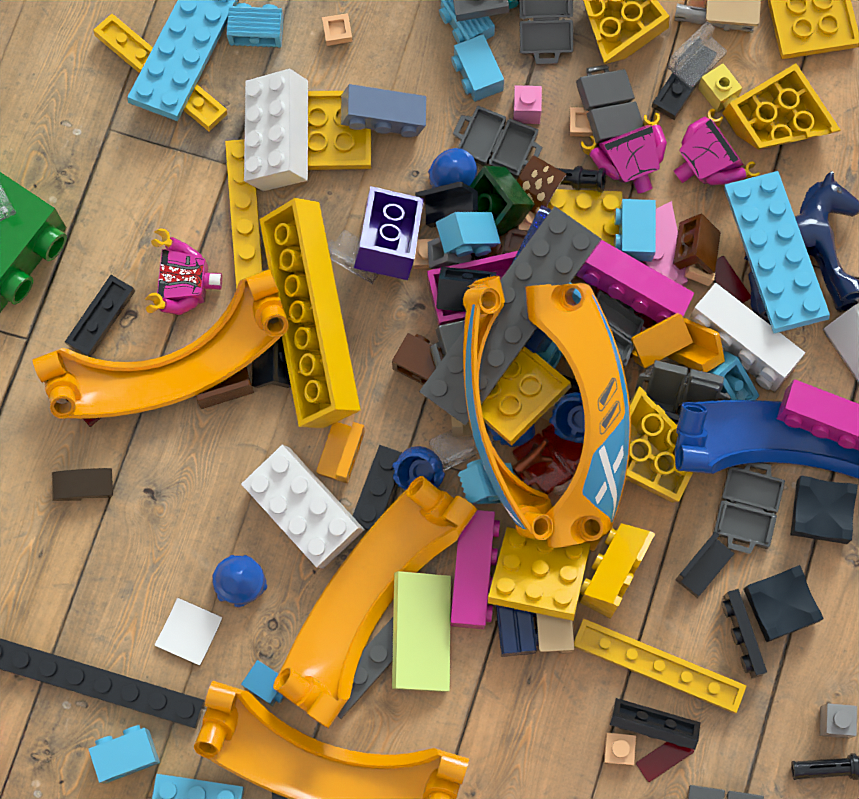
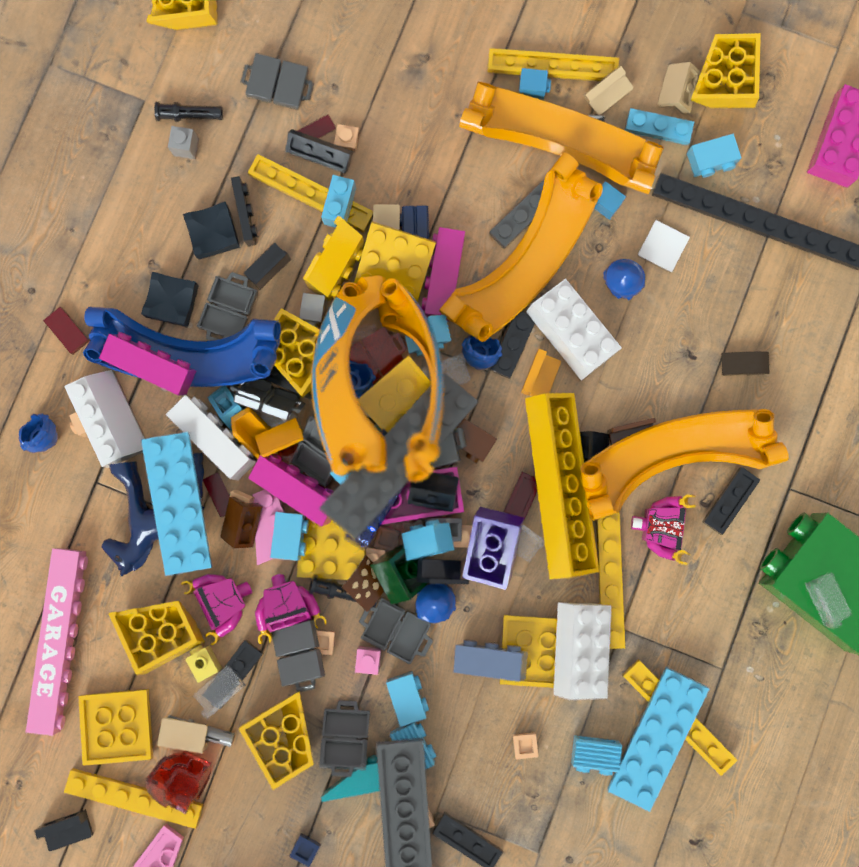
camera: 175 degrees left, 10 degrees up
yellowish green tile [392,571,451,692] -> none
copper bar [512,439,553,475] -> none
none -> light grey brick [299,293,327,328]
none -> medium azure brick [321,175,356,228]
none -> dark red tile [503,471,538,520]

